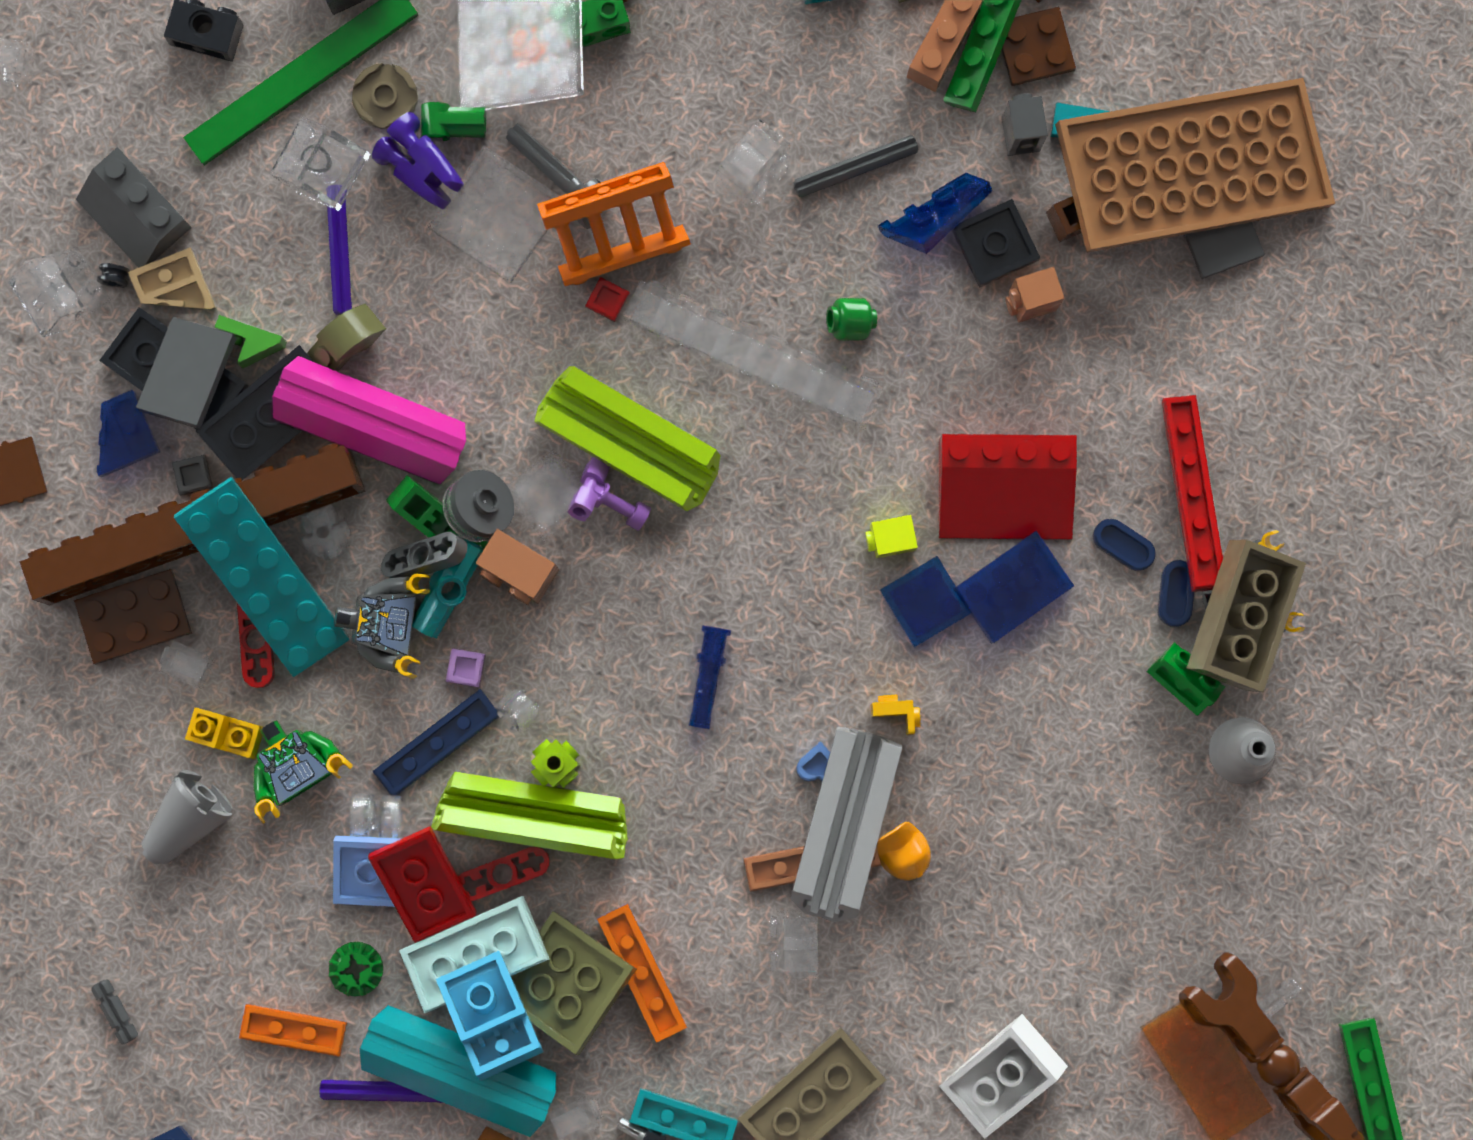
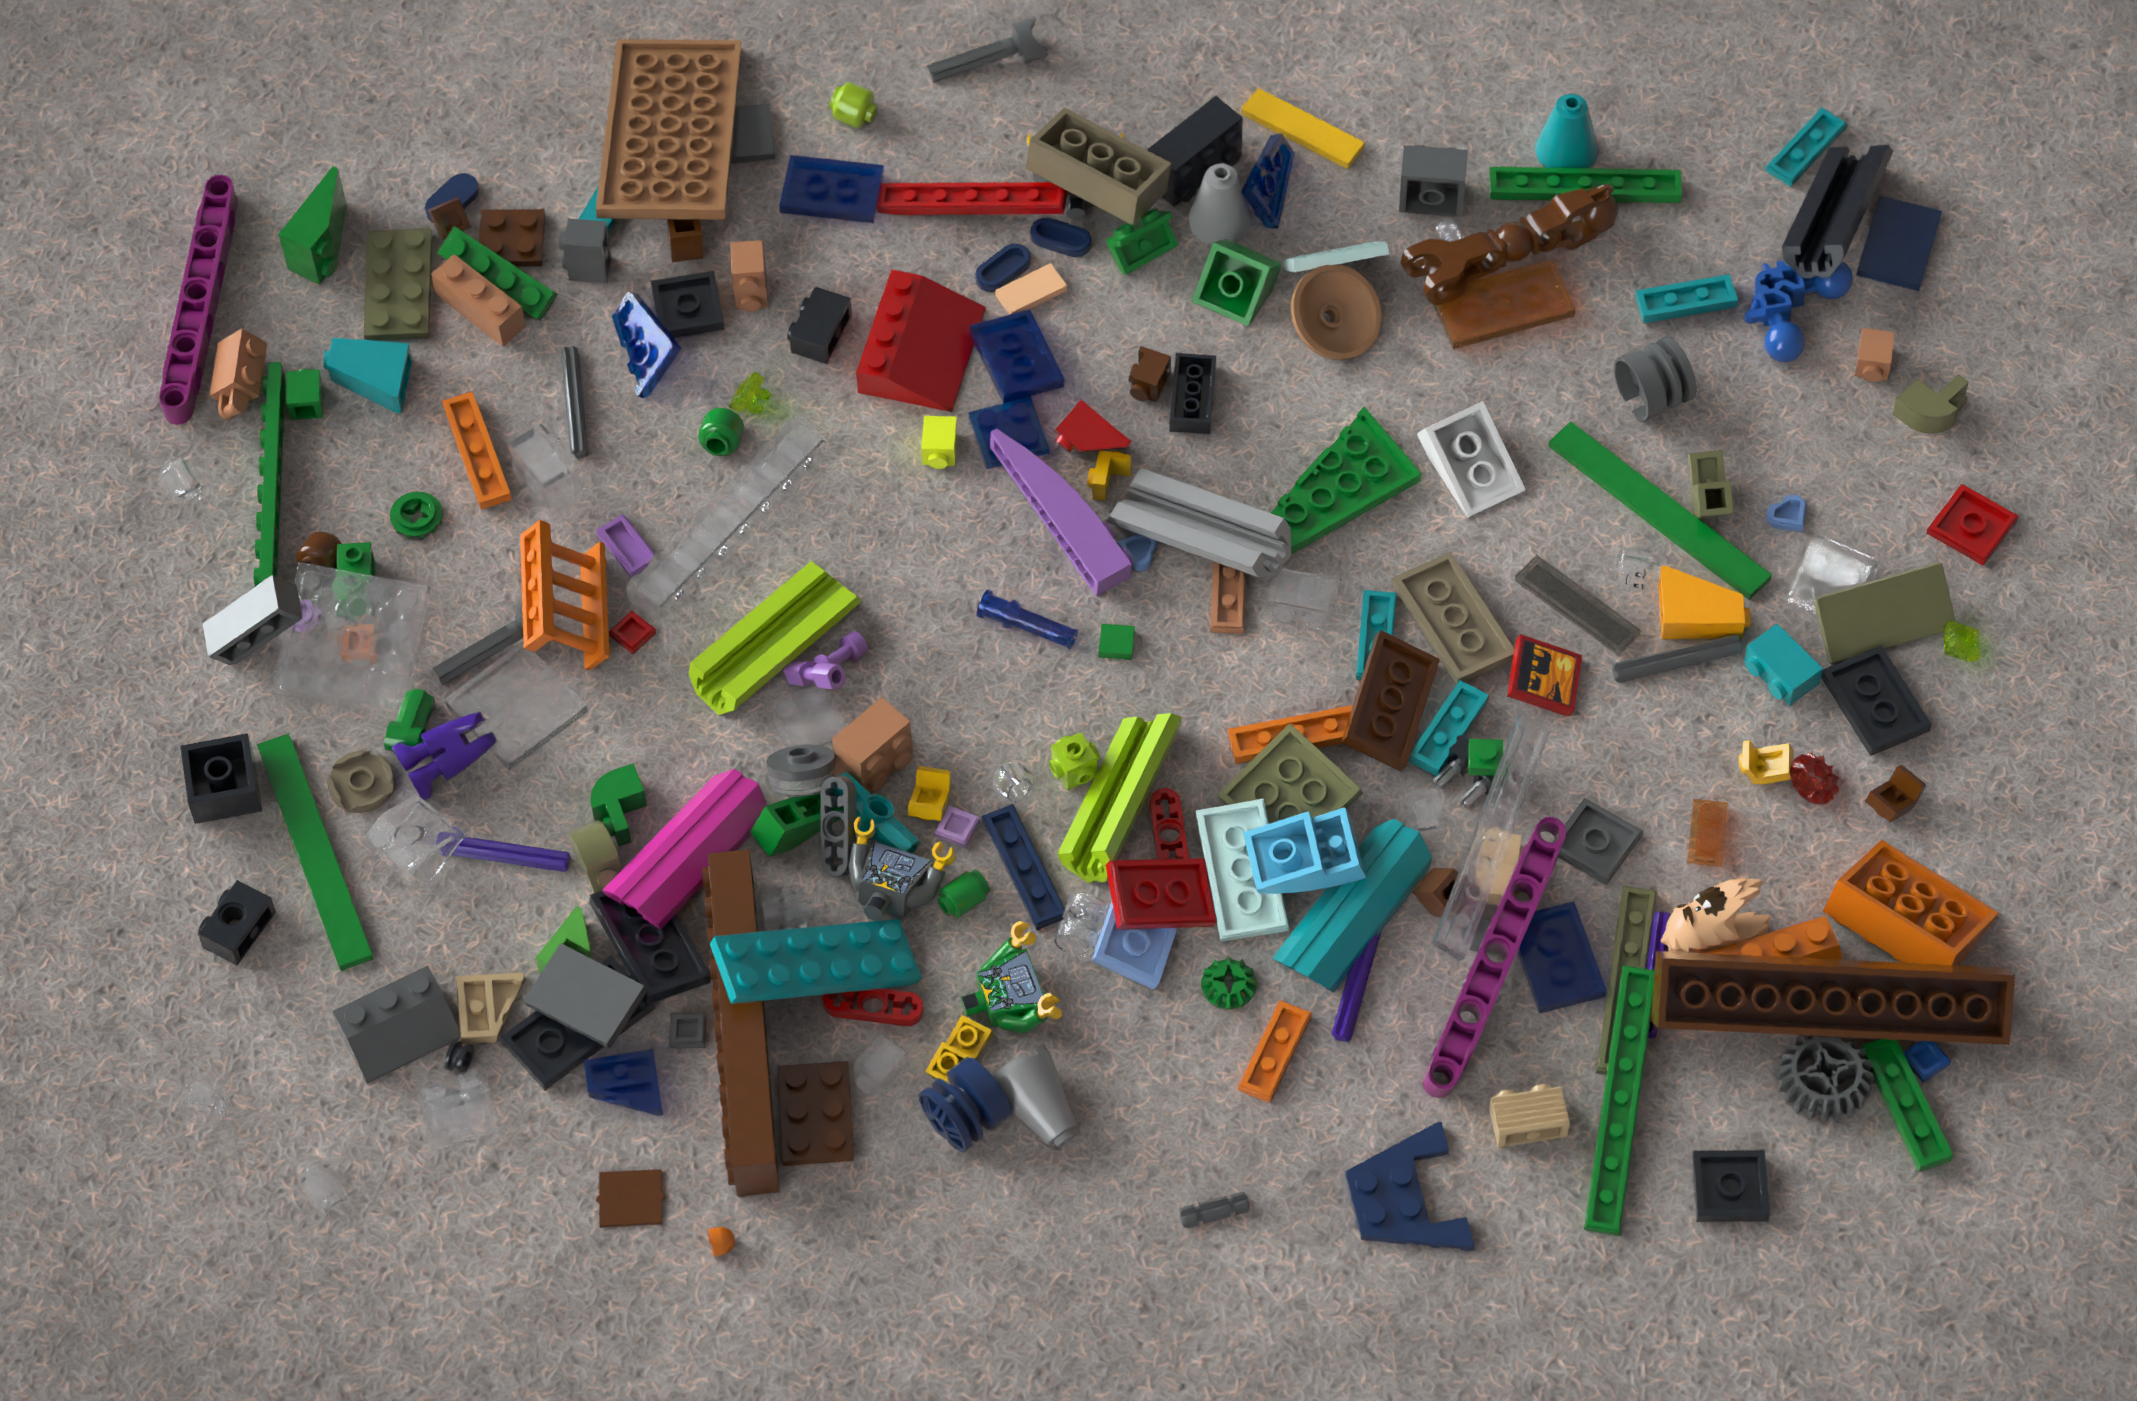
camera: 70 degrees left, 25 degrees down
light orange piece [877,822,931,881] -> none
none -> green gear [390,492,443,540]
none -> orange plate [442,391,512,510]
none -> green brick [590,763,647,847]
none -> medium lavender tile [596,514,660,580]
none -> clear neon green tile [728,371,771,414]
none -> clear blue plate [779,155,884,223]
none -> black brick [787,287,852,364]
none -> lime head [829,82,878,128]
none -> yellow bracket [908,766,951,821]
none -> dark blue wheel [918,1056,1012,1153]
none -> dark grey piece [927,16,1048,83]
none -> green brick [937,869,990,918]
none -> medium lavender slope [990,429,1133,596]
none -> light nougat tile [995,263,1067,318]
none -> red slope [1054,399,1131,453]
none -> green tile [1098,624,1135,660]
none -> reddish brown brick [1129,346,1171,402]
none -> black brick [1147,96,1243,207]
none -> black piece [1169,353,1217,434]
none -> green slope [1191,239,1282,327]
none -> yellow tile [1241,88,1365,169]
none -> clear blue wing [1241,133,1295,229]
none -> green wing [1271,406,1422,555]
none -> light aqua tile [1283,242,1389,272]
none -> medium nougat dish [1291,264,1382,360]
none -> reddish brown plate [1341,630,1440,772]
none -> teal tile [1356,590,1397,680]
none -> dark grey brick [1399,145,1468,217]
none -> teal cone [1535,94,1599,168]

